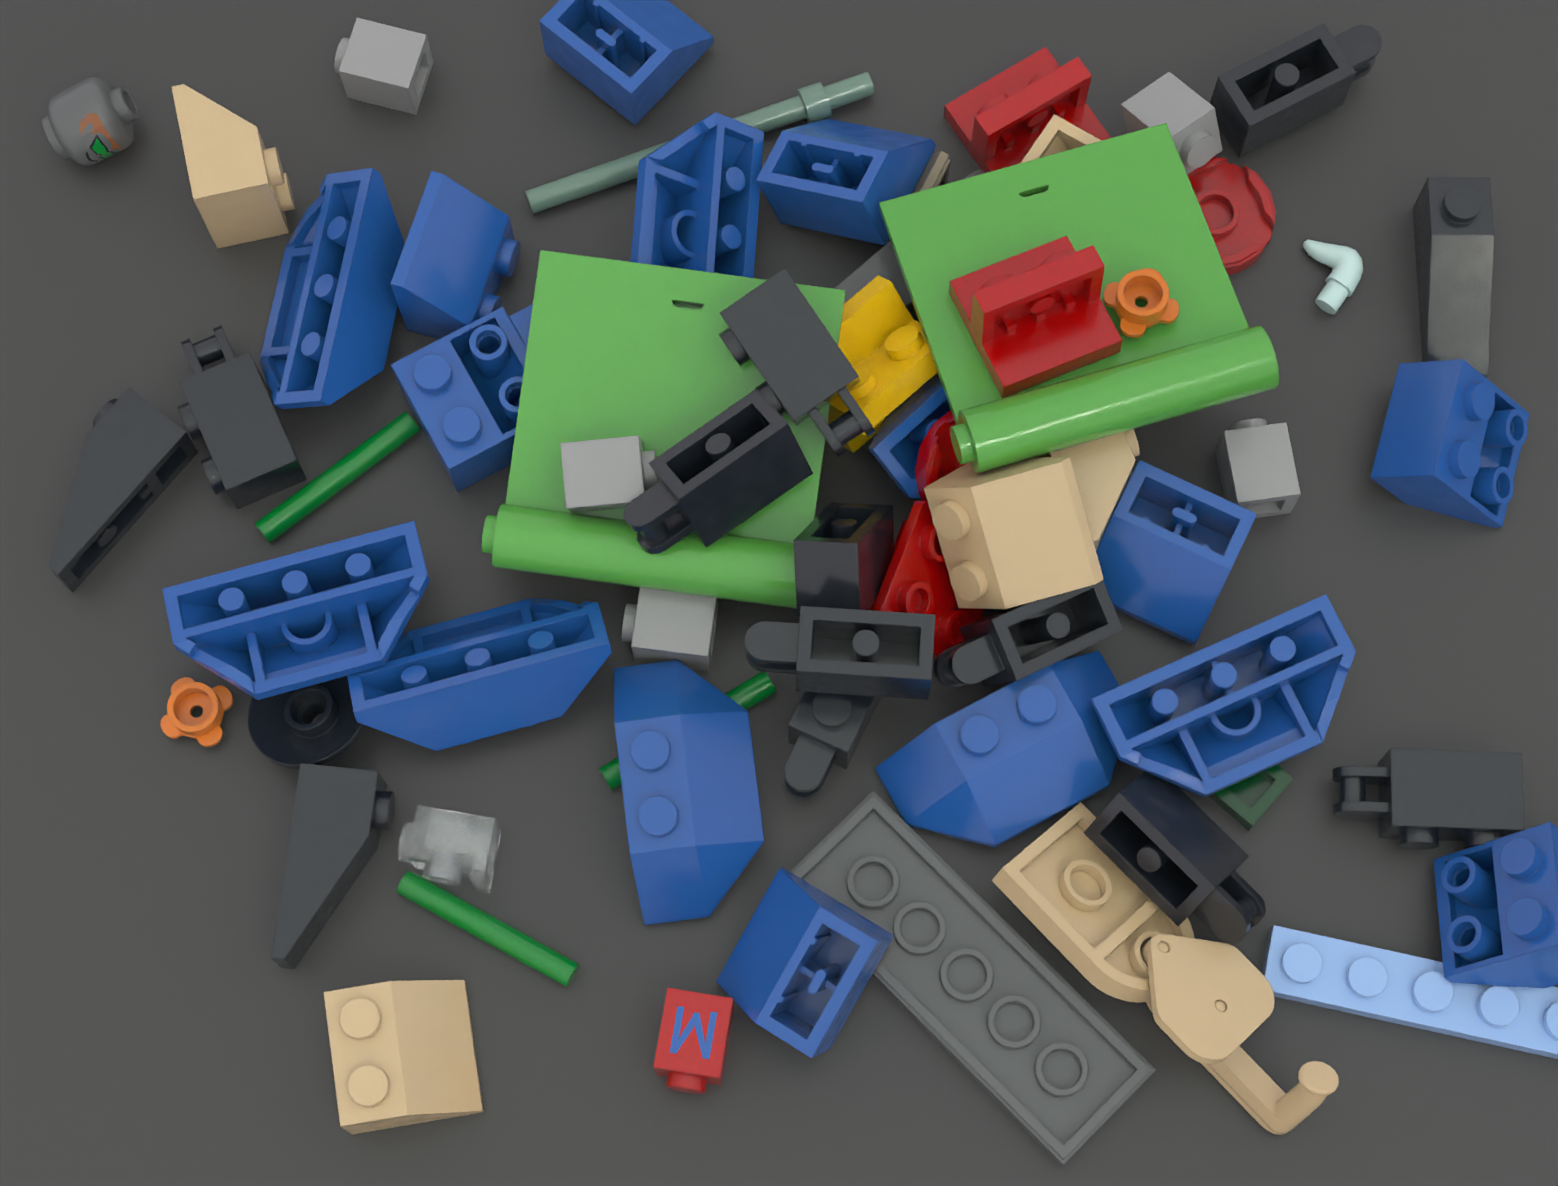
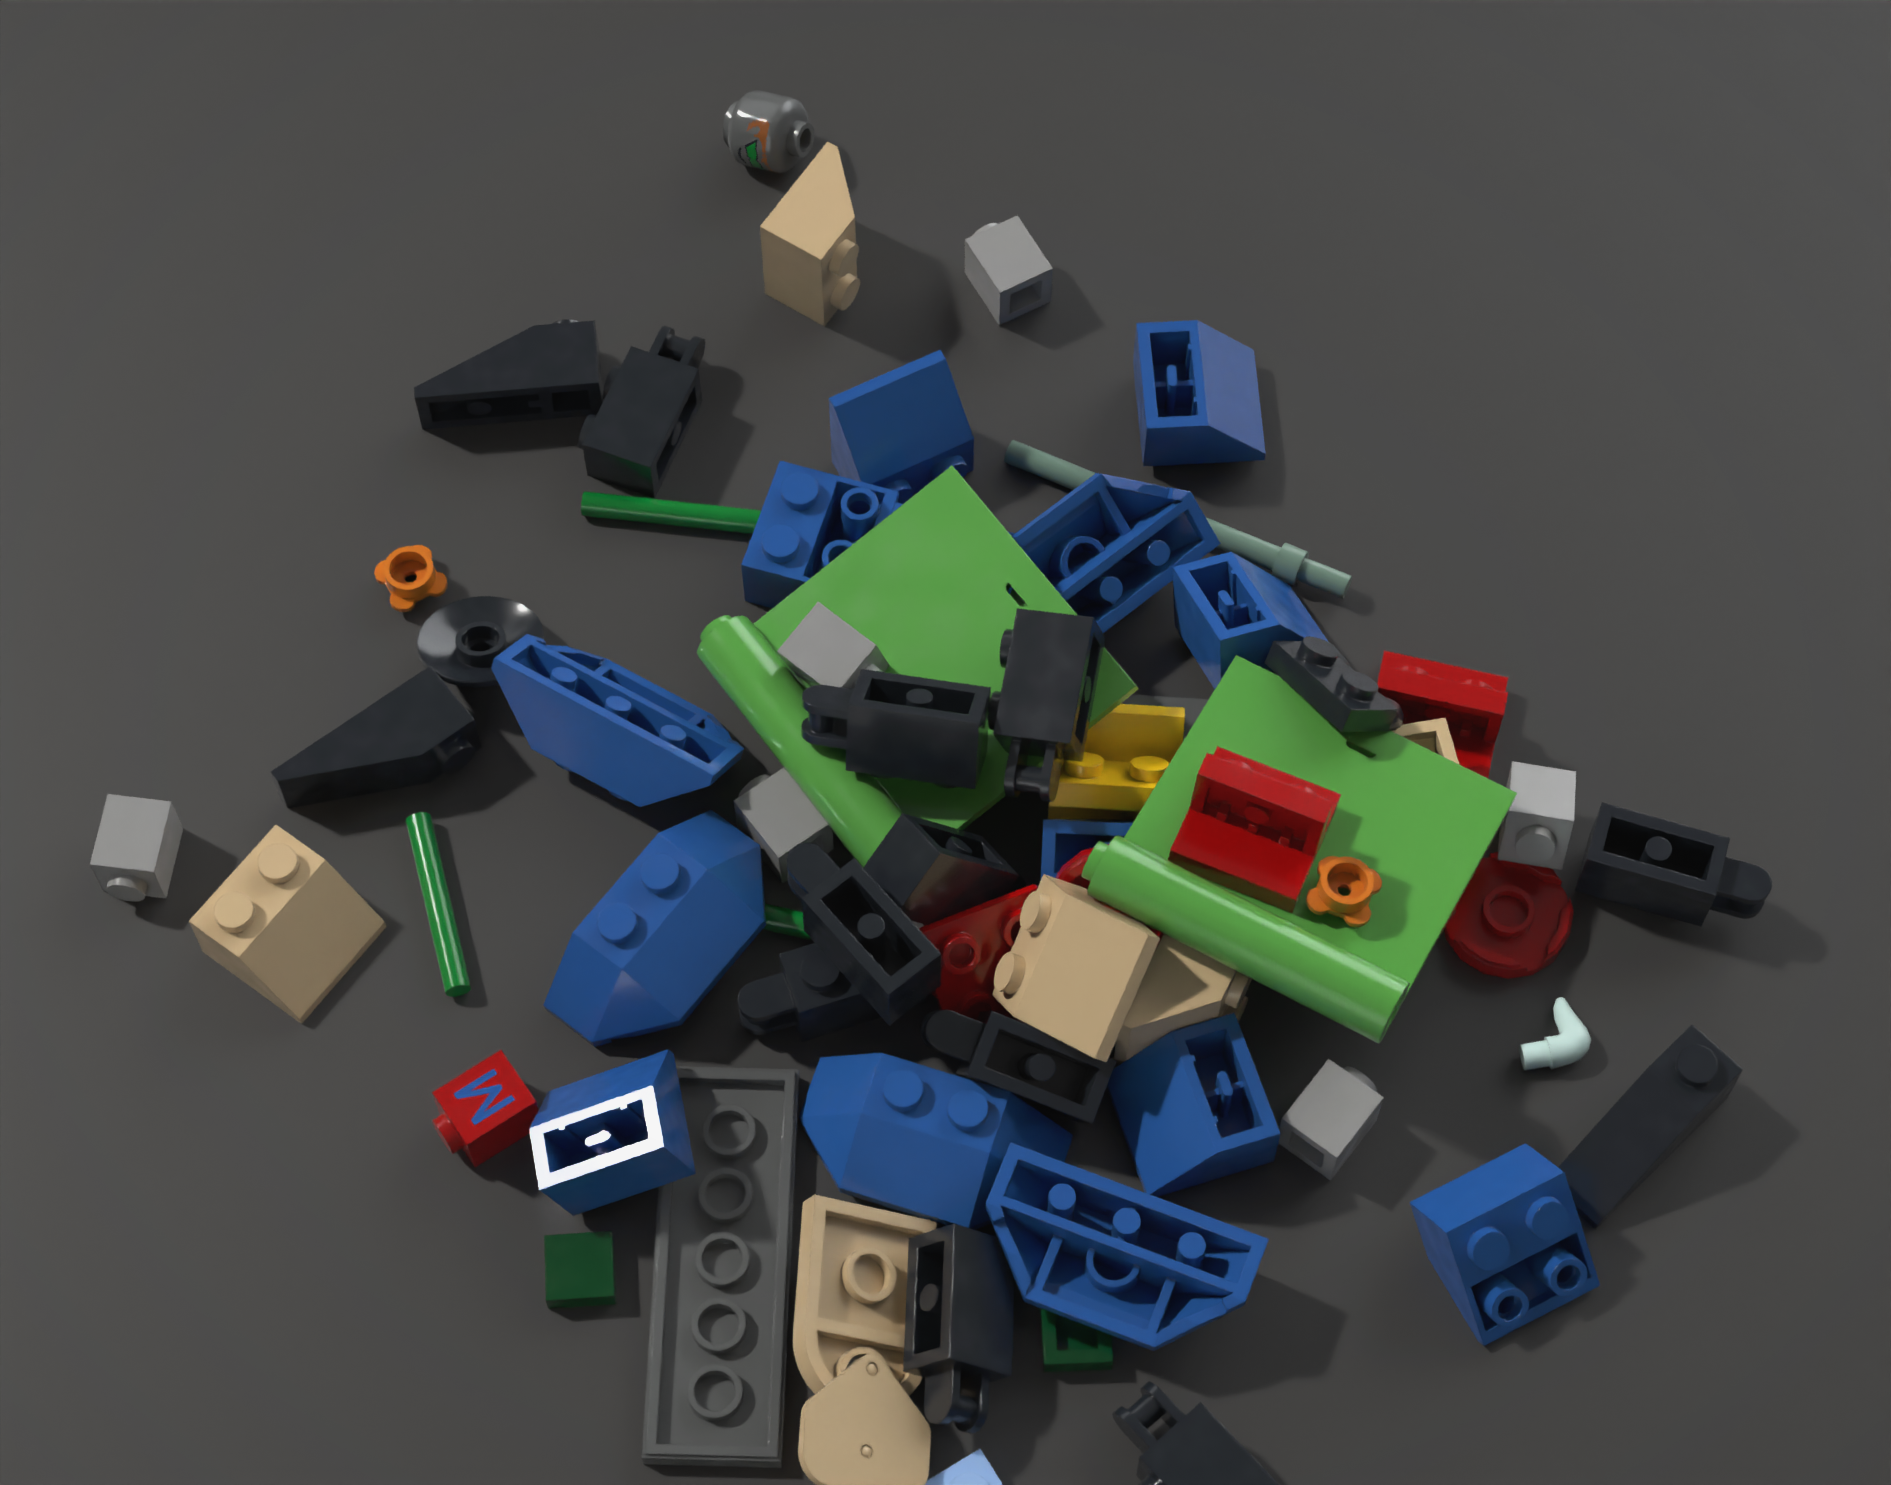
camera: 45 degrees right, 10 degrees down
blue wedge [162,521,430,700] -> none
blue wedge [260,168,405,409] -> none
clear brick [398,805,502,894] -> none
none -> light grey brick [90,794,183,902]
none -> dark green tile [544,1231,616,1309]
none -> black plate [1264,637,1404,732]

